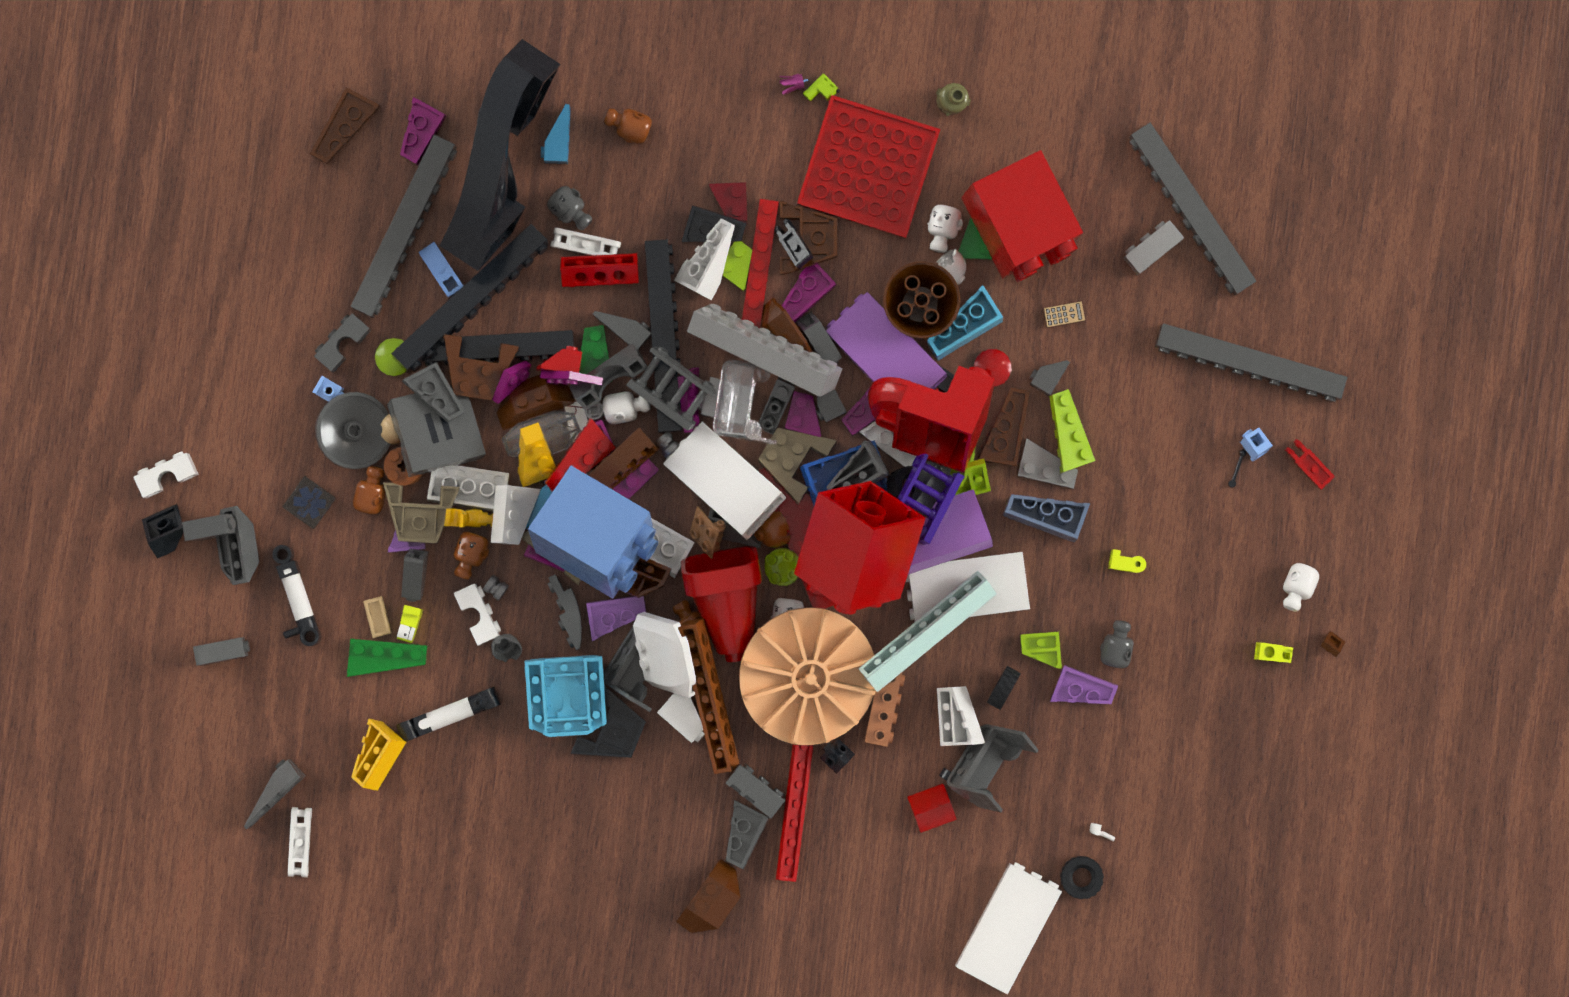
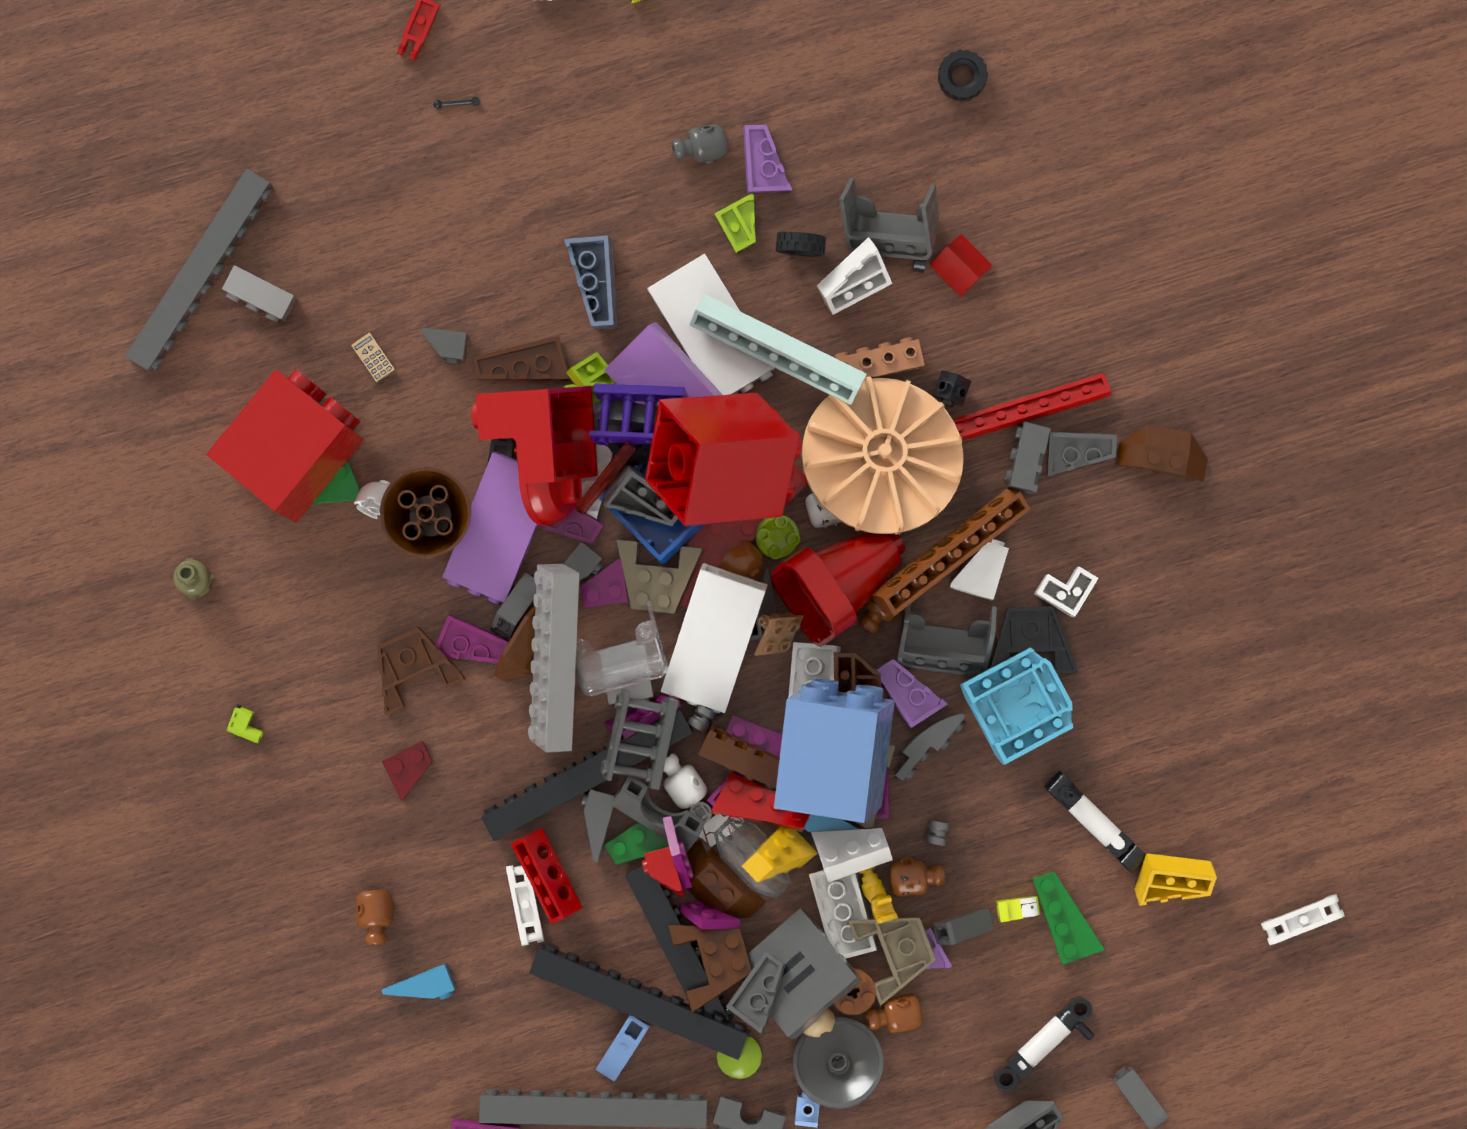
camera: 110 degrees left, 0 degrees up
dark grey wedge [244,759,306,830] -> none
clear smoke tile [282,476,336,529] -> none
tan tile [363,596,392,638] -> none
black piece [440,39,561,271] -> none
white arch [454,583,501,646] -> none
dark grey hair [491,634,522,662] -> none
dark grey piece [547,186,592,230] -> none
white wedge [633,612,696,698] -> none
white wedge [674,219,735,300] -> none
black wing [681,205,748,242] -> none
lime wing [722,241,752,292] -> none
red plate [742,199,779,328] -> none
dark grey slope [756,377,796,435] -> none
hinge [775,218,814,269] -> none
flat silver piece [779,74,808,95] -> none
red plate [797,95,941,239] -> none
white piece [927,205,963,253] -> none
medium azure wedge [927,285,1003,361] -> none
white brick [955,862,1062,995] -> none
red dish [974,349,1011,386] -> none
light grey wing [1017,438,1078,489] -> none
lime wing [1049,389,1095,473] -> none
white hand [1090,823,1115,841] -> none
neon yellow leg [1108,549,1146,573] -> none
dark grey brick [1155,323,1348,402] -> none
light blue brick [1240,428,1273,462] -> none
none -> clear red axle [575,442,635,515]
none -> white brick [1034,567,1098,617]

